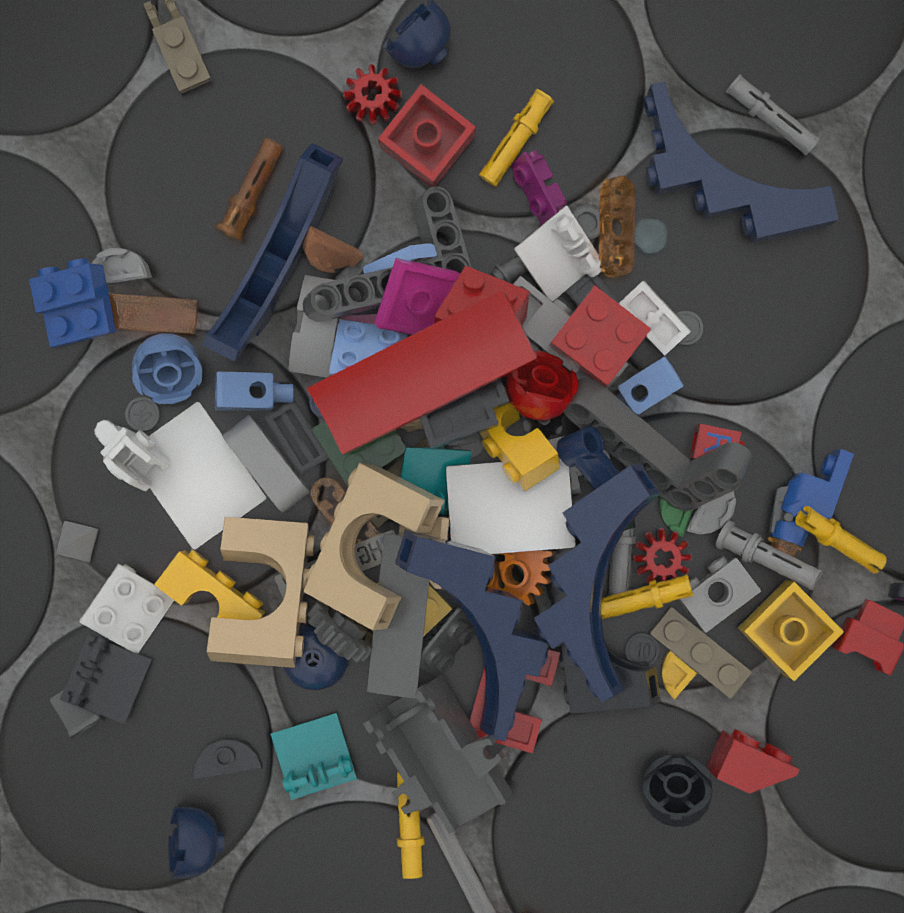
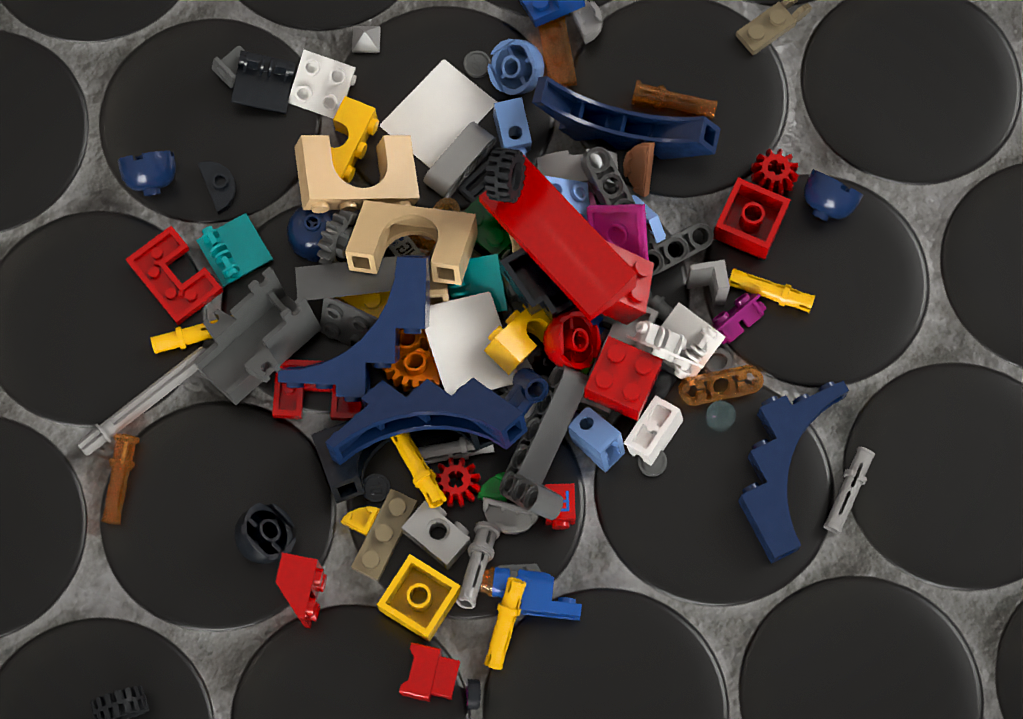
camera: 80 degrees right, 15 degrees down
white hinge [94,419,169,492] -> none
none -> red plate [125,226,224,325]
none -> black tyre [485,148,526,203]
none -> white hinge [626,320,704,369]
none -> light grey panel [686,260,730,307]

